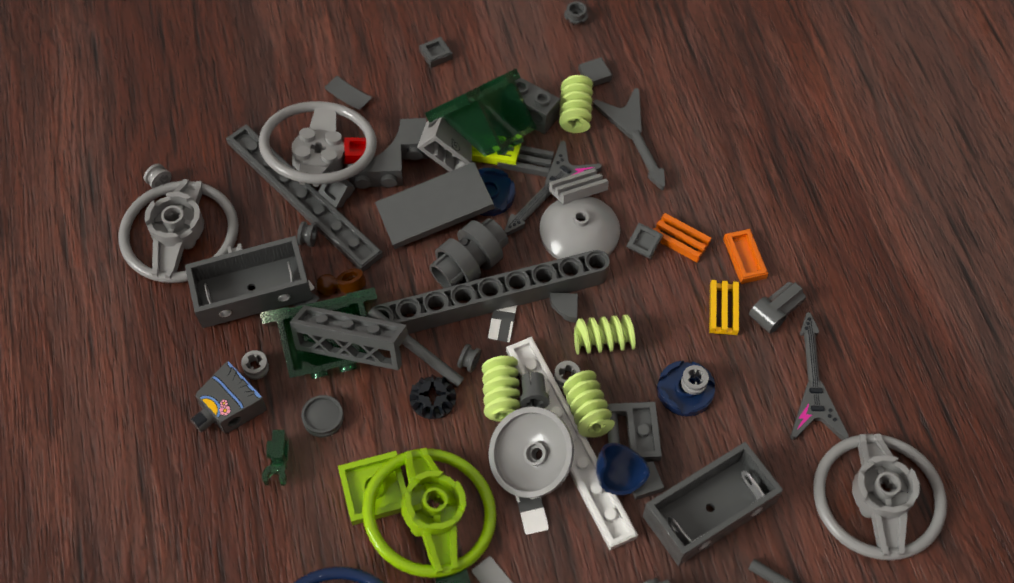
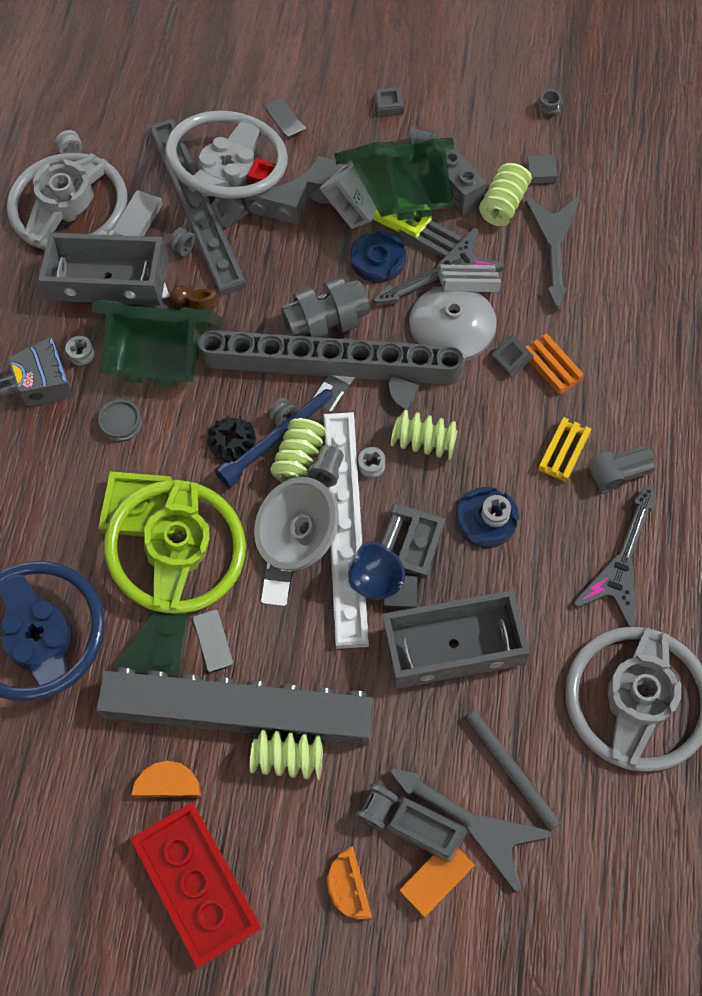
camera: 25 degrees right, 5 degrees up
clear green plate [262,430,289,486] -> none
dark grey fence [290,305,408,370] -> none
dark grey bar [366,307,464,387] -> none
dark grey tile [375,162,495,249] -> none
yellowish green piece [563,370,615,438] -> none
orange tile [723,229,768,284] -> none
none -> light grey tile [113,190,163,236]
none -> dark blue piece [214,389,333,489]
none -> dark grey bush [408,125,439,155]

